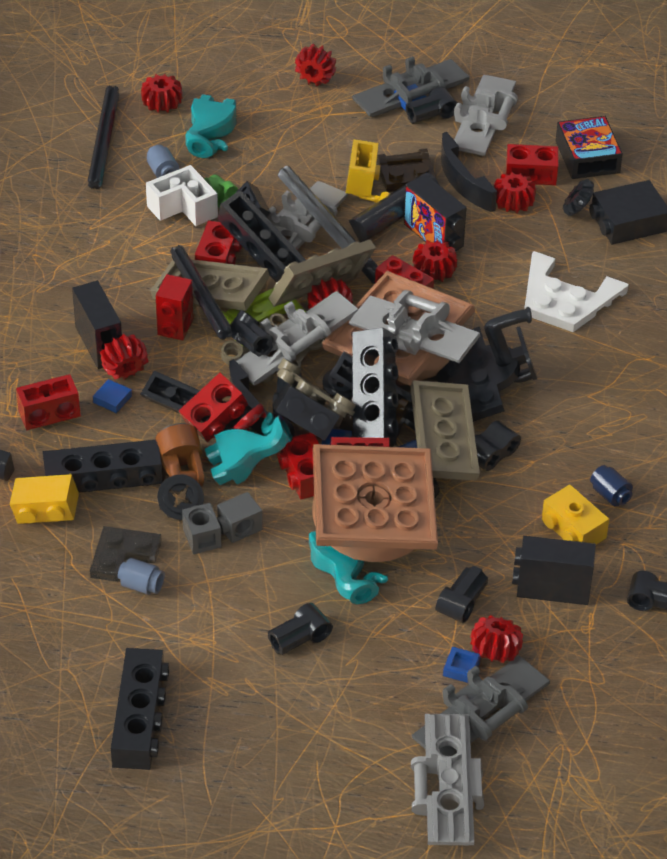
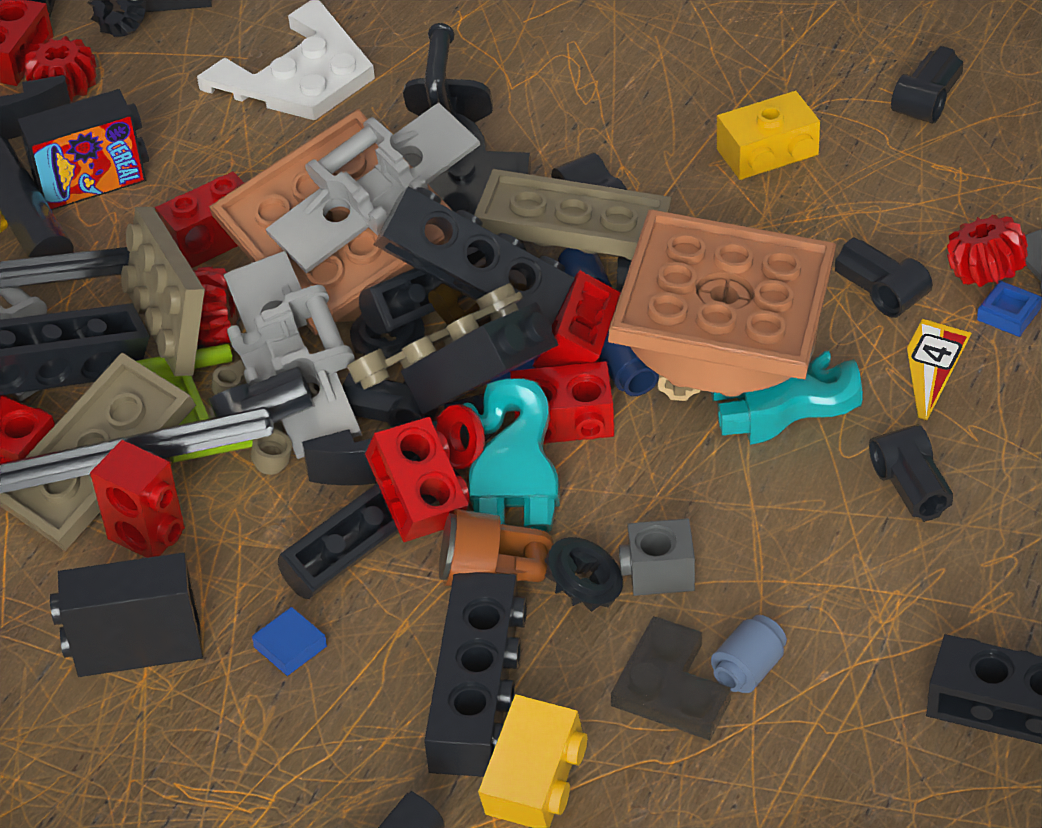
camera: 70 degrees left, 0 degrees up
red brick [16,374,81,431] -> none
red gear [100,334,149,380] -> none
dark grey brick [217,492,263,543] -> none
red gear [412,240,458,282] -> none
black brick [512,536,596,605] -> none
dark blue brick [590,465,633,507] -> none
none -> sticker [907,319,972,420]

